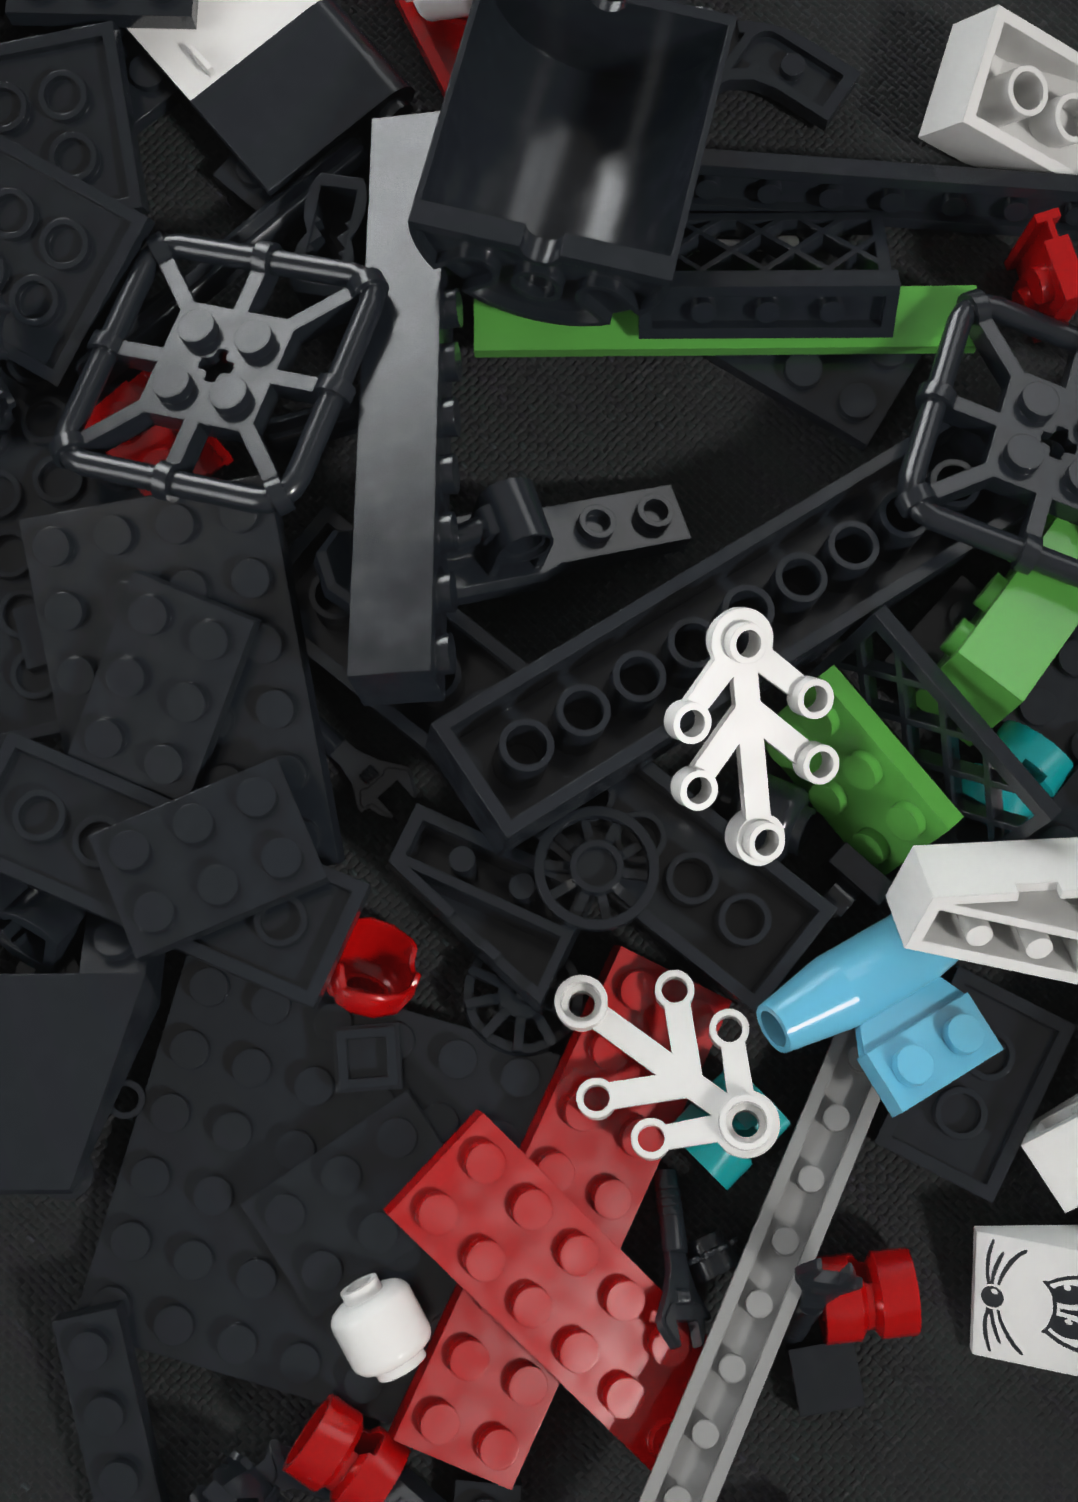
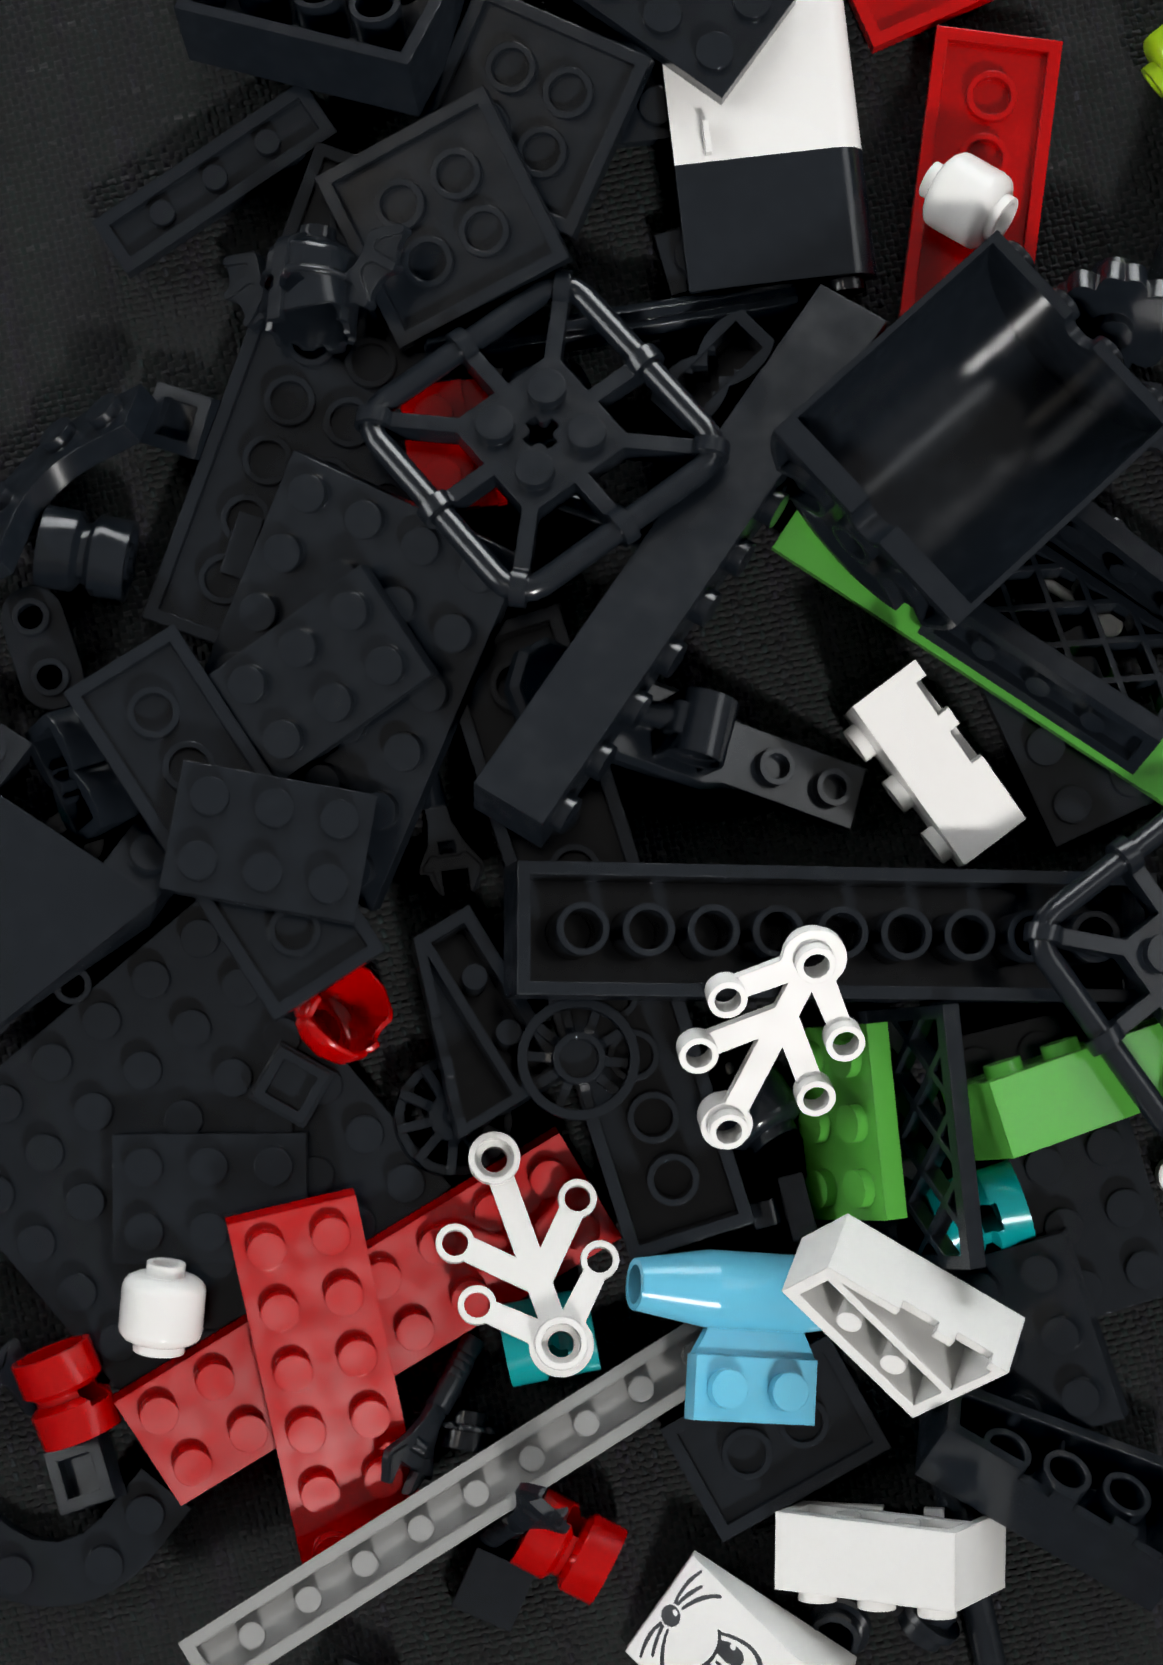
camera: 35 degrees right, 5 degrees up
none -> white wedge [843,660,1026,867]

